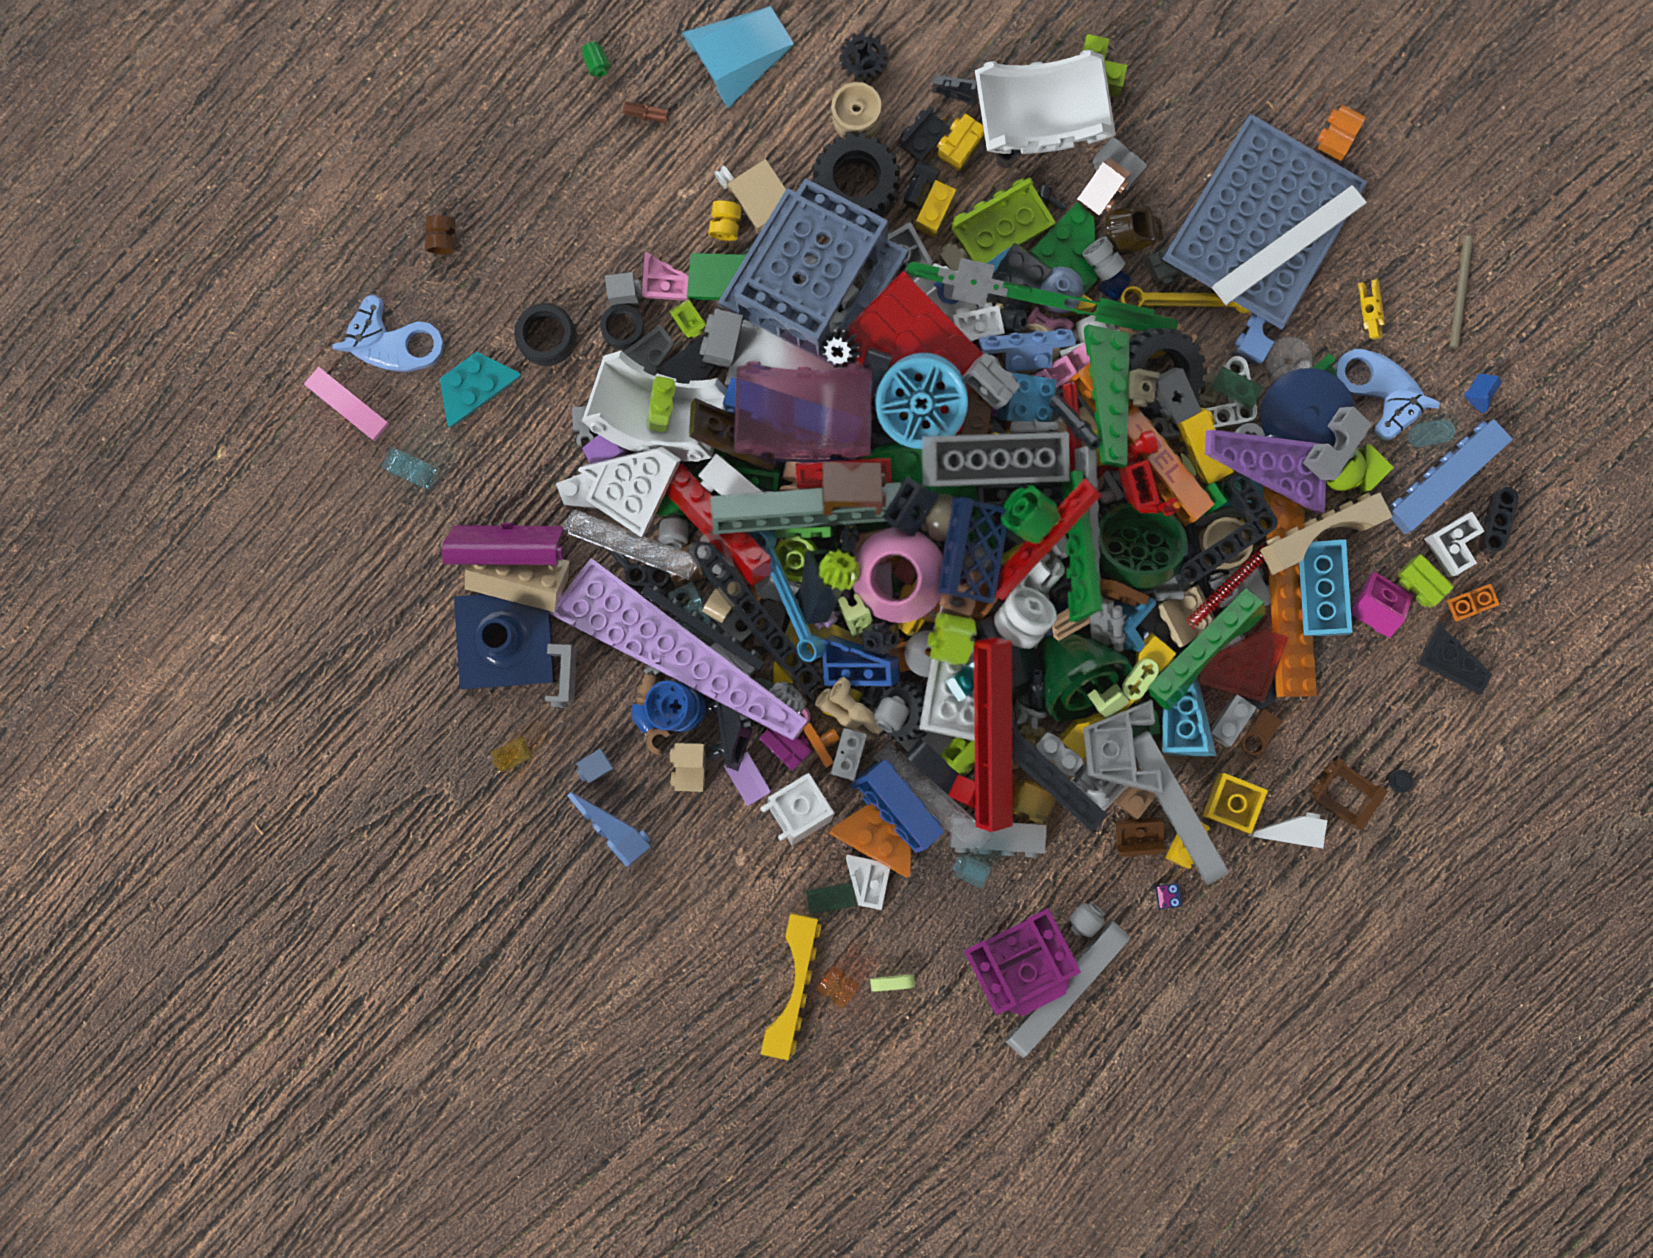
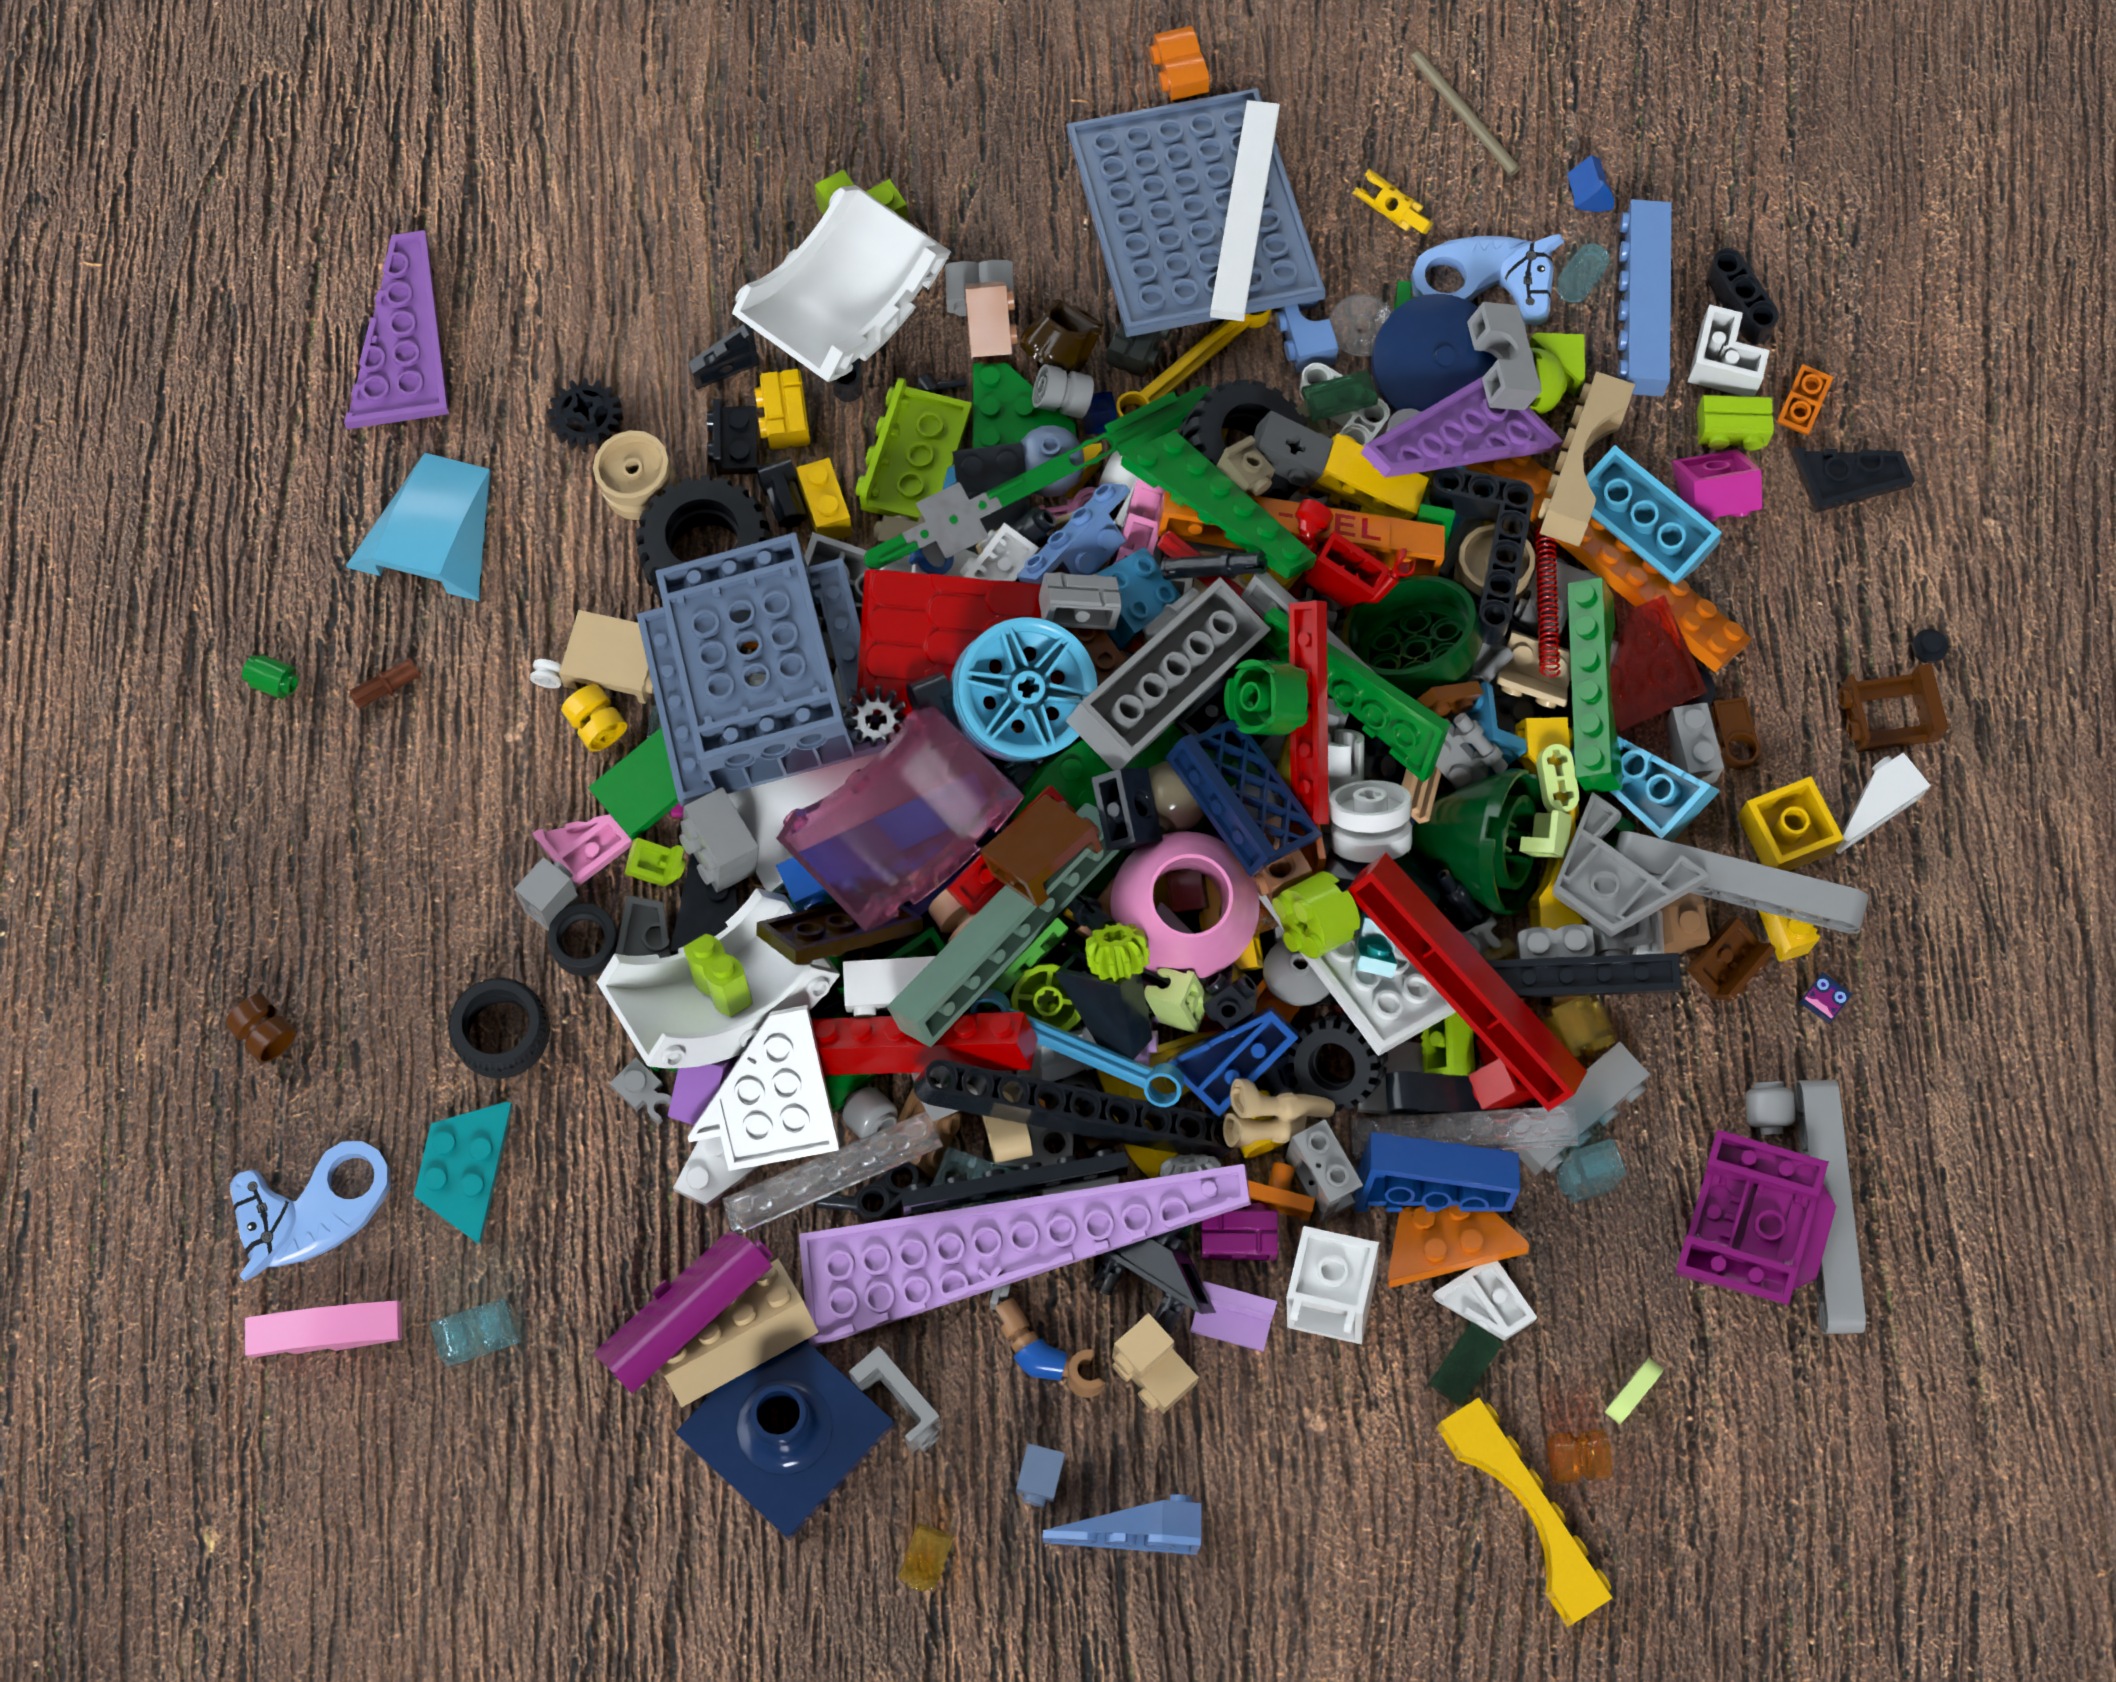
camera: 45 degrees left, 15 degrees down
blue wheel [644,681,706,732] -> none
light grey head [874,696,909,733] -> none

